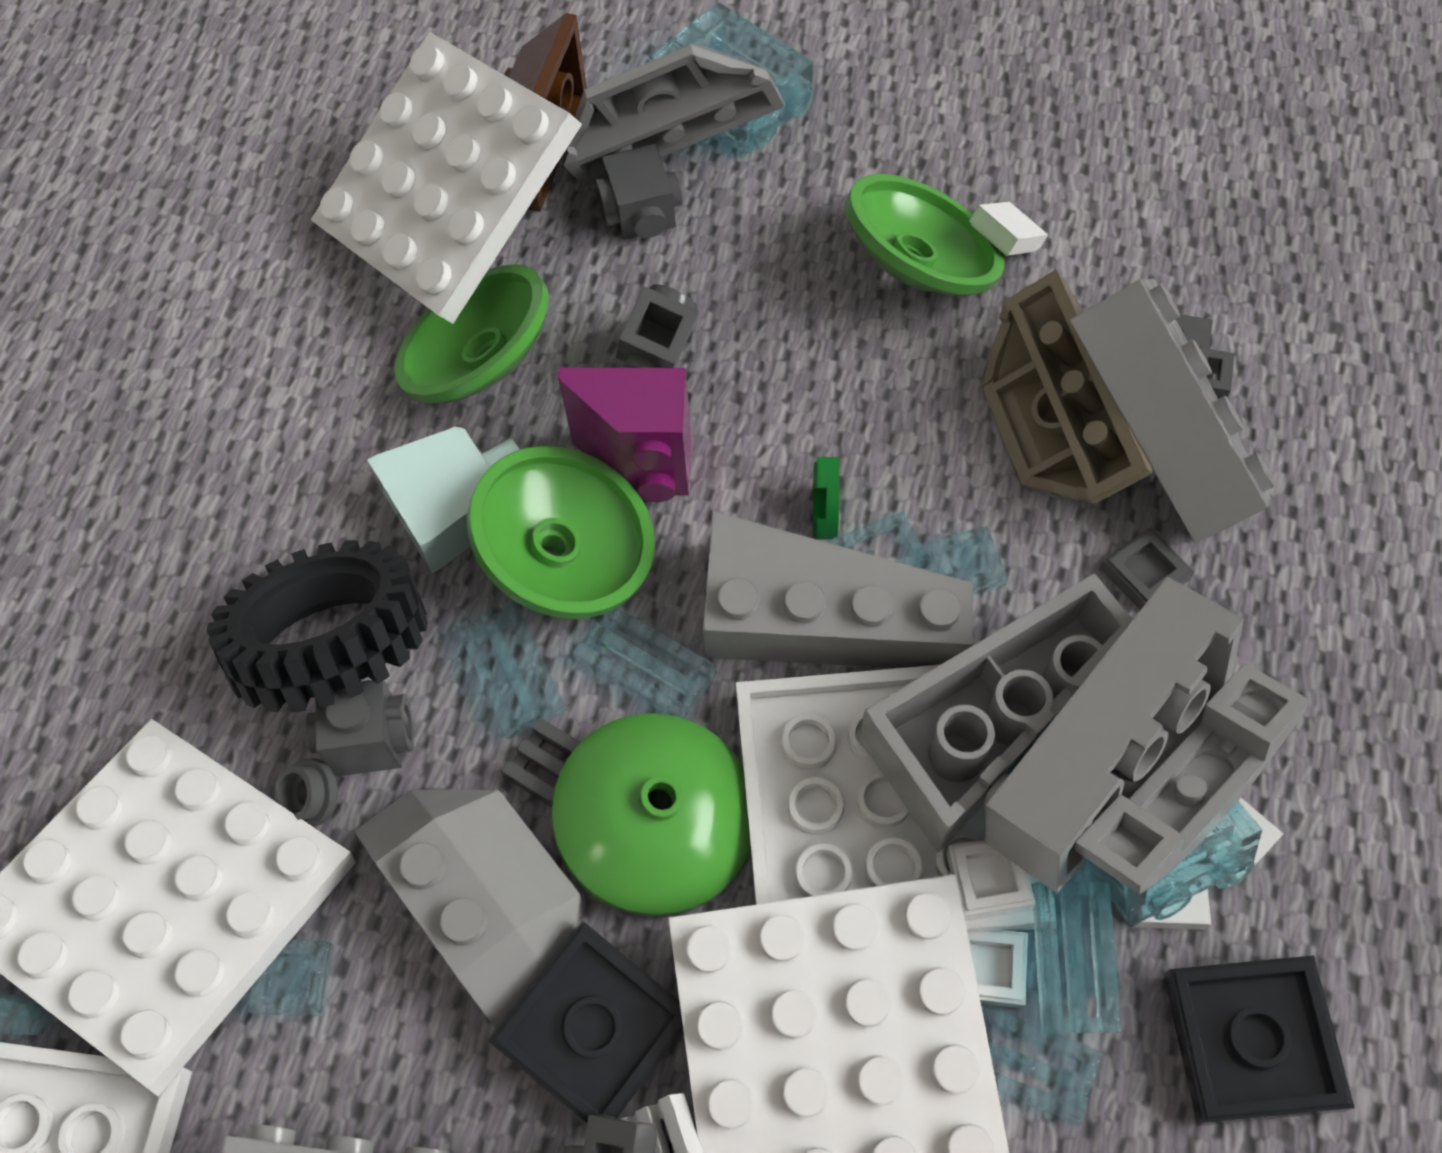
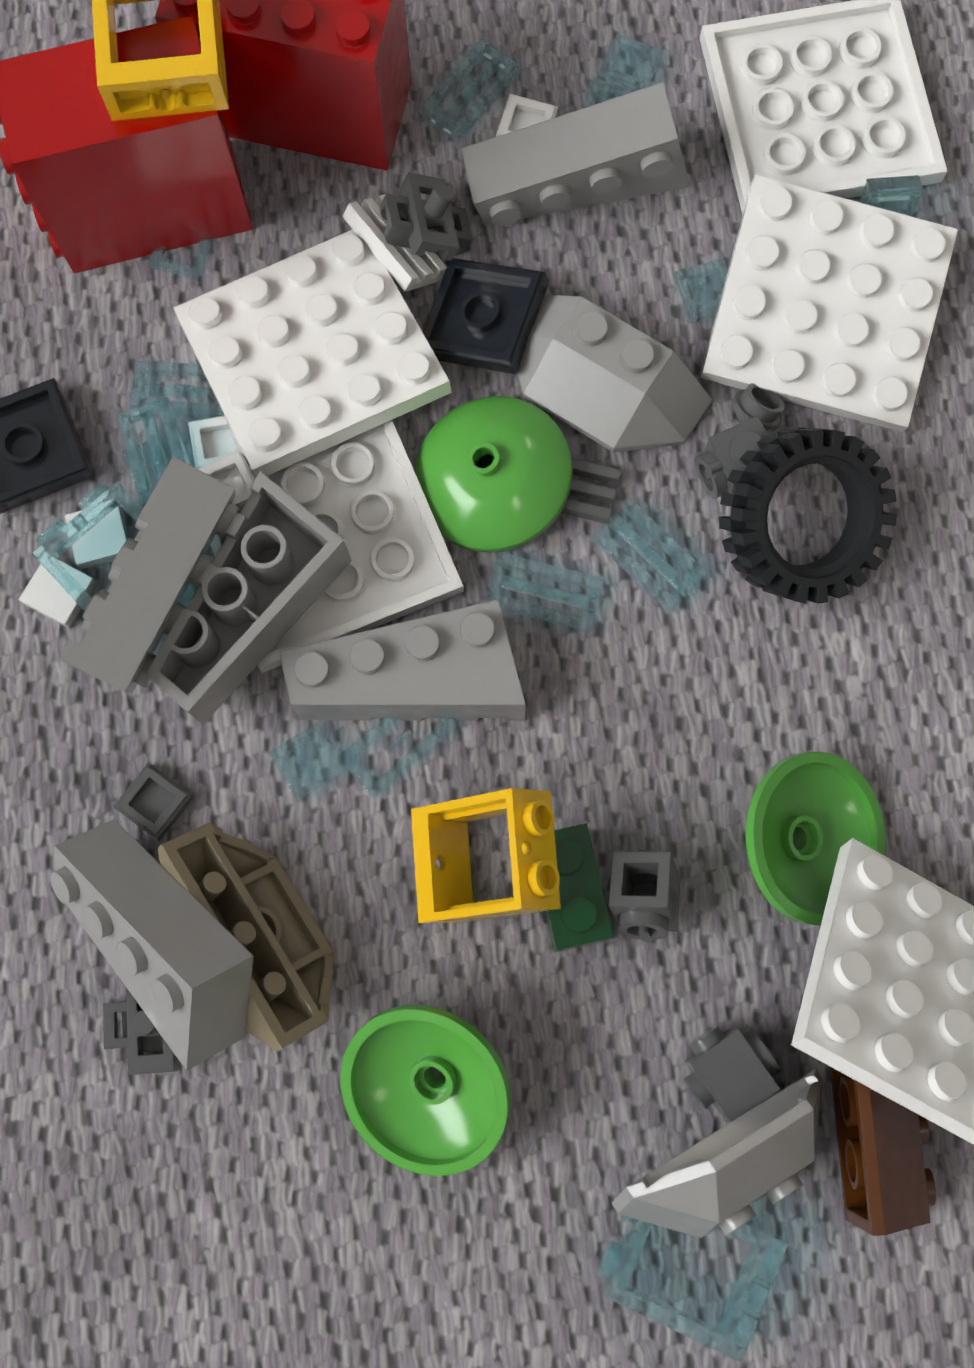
camera: 160 degrees right, 15 degrees up
light aqua torso [367,427,520,573] -> none
bright green dish [467,446,655,619] -> none
magenta slope [558,367,691,502] -> none
green tile [813,457,839,539] -> none
white tile [969,202,1048,256] -> none
light grey slope [1074,663,1309,895] -> none
none -> yellow window [411,788,561,923]
none -> dark green piece [545,823,614,953]

